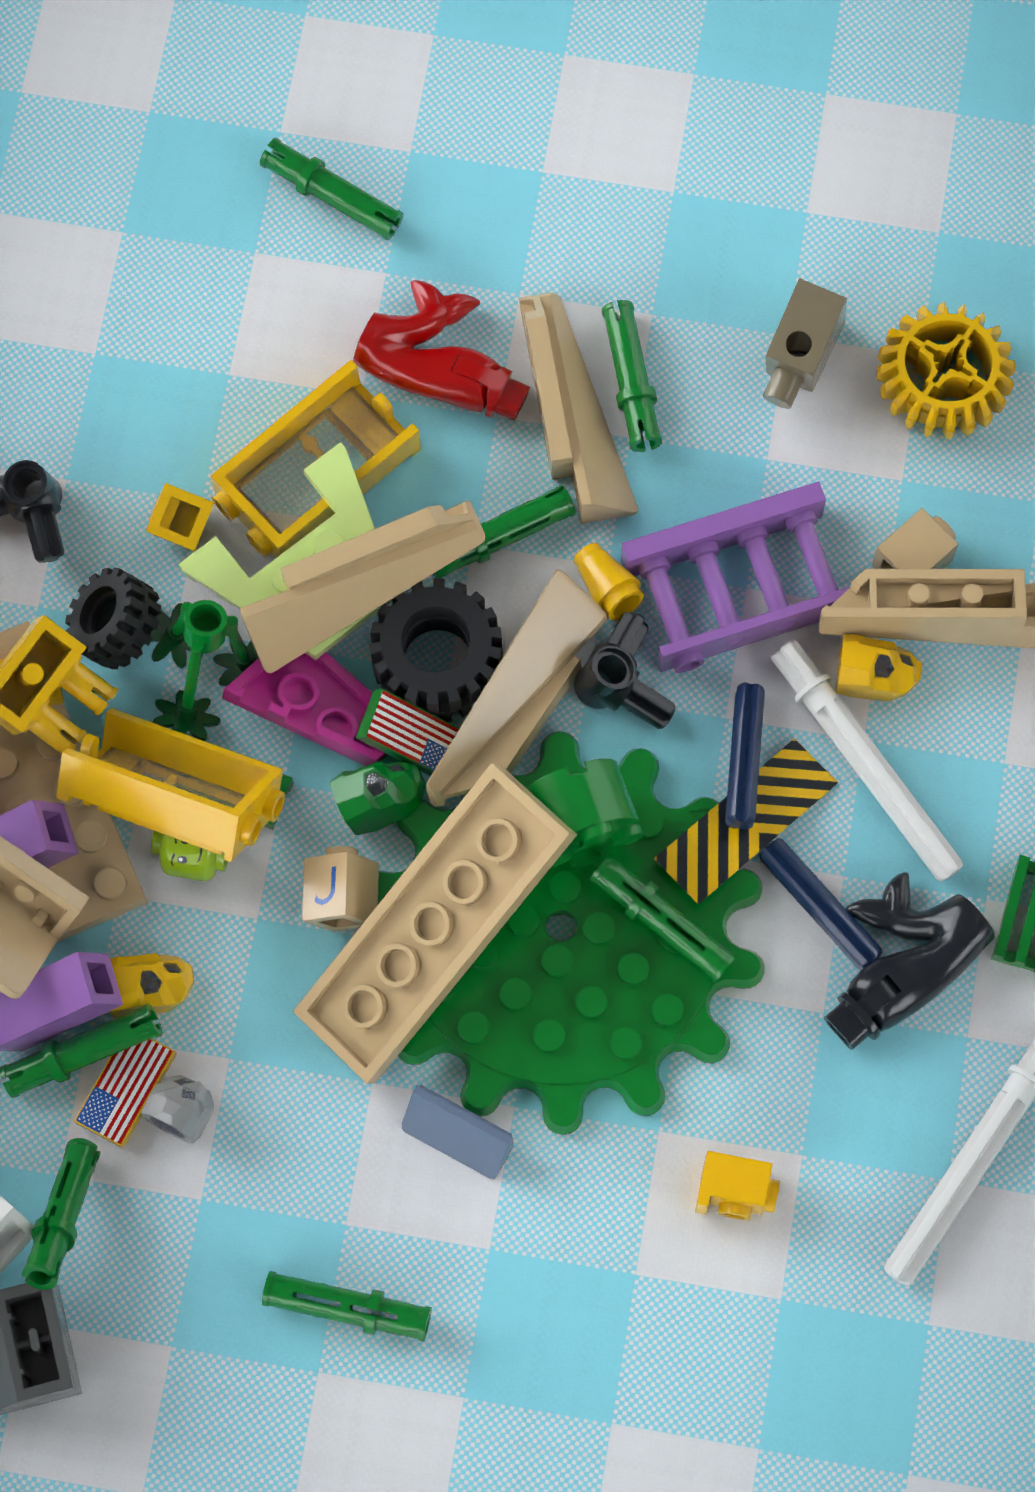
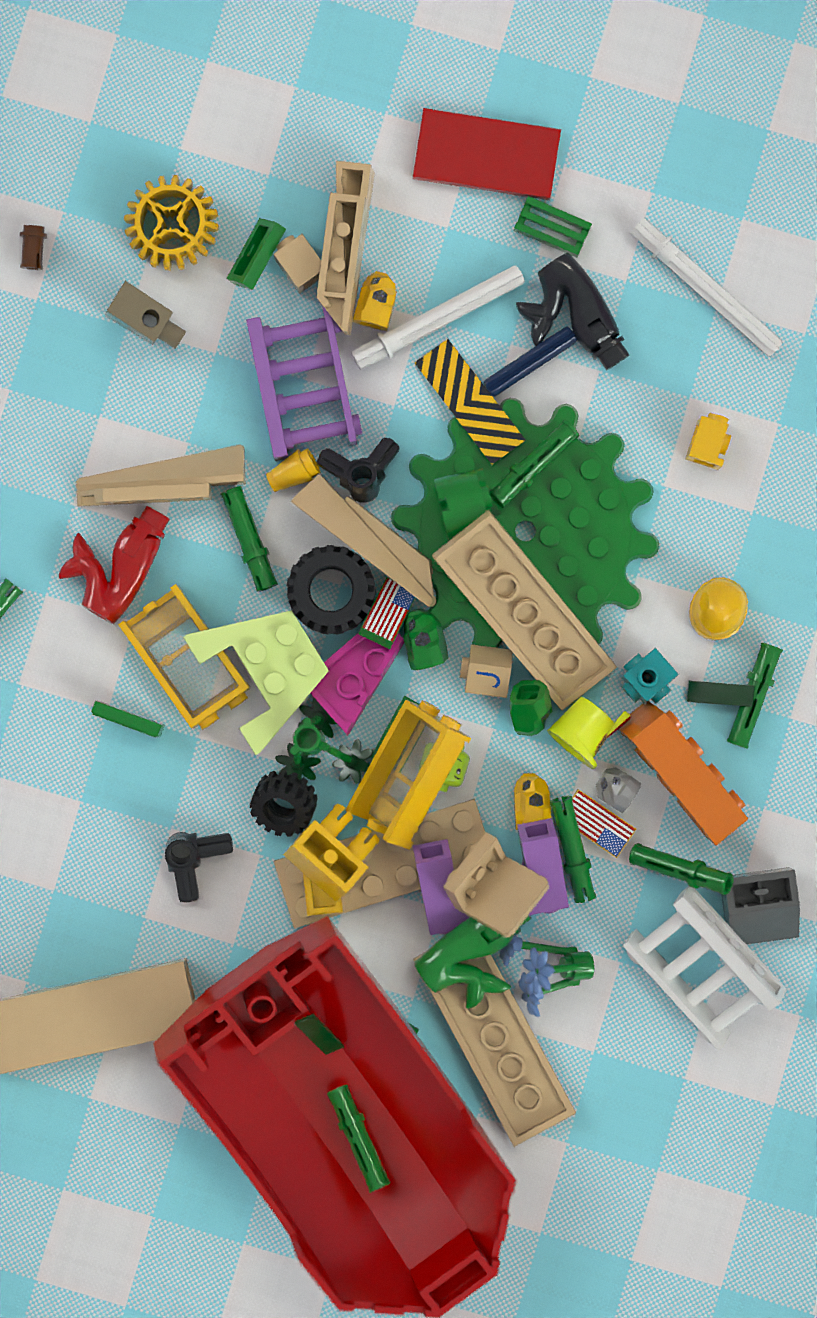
camera: 85 degrees left, 15 degrees up
yellow brick [146,483,214,551] -> none
tan wedge [239,501,485,673] -> none
sand blue slope [402,1085,514,1179] -> none
green pin [602,300,662,452] -> none
dark blue axle [725,682,765,830] -> none
none -> reddish brown pin [19,225,47,270]
none -> green tile [91,701,165,738]
none -> green tile [226,218,286,290]
none -> green rock [510,680,553,736]
none -> neon yellow hat [547,696,631,769]
none -> orange wedge [618,701,748,846]
none -> teal brick [622,648,679,705]
none -> dark green window [687,681,755,707]
none -> yellow hat [689,577,748,641]

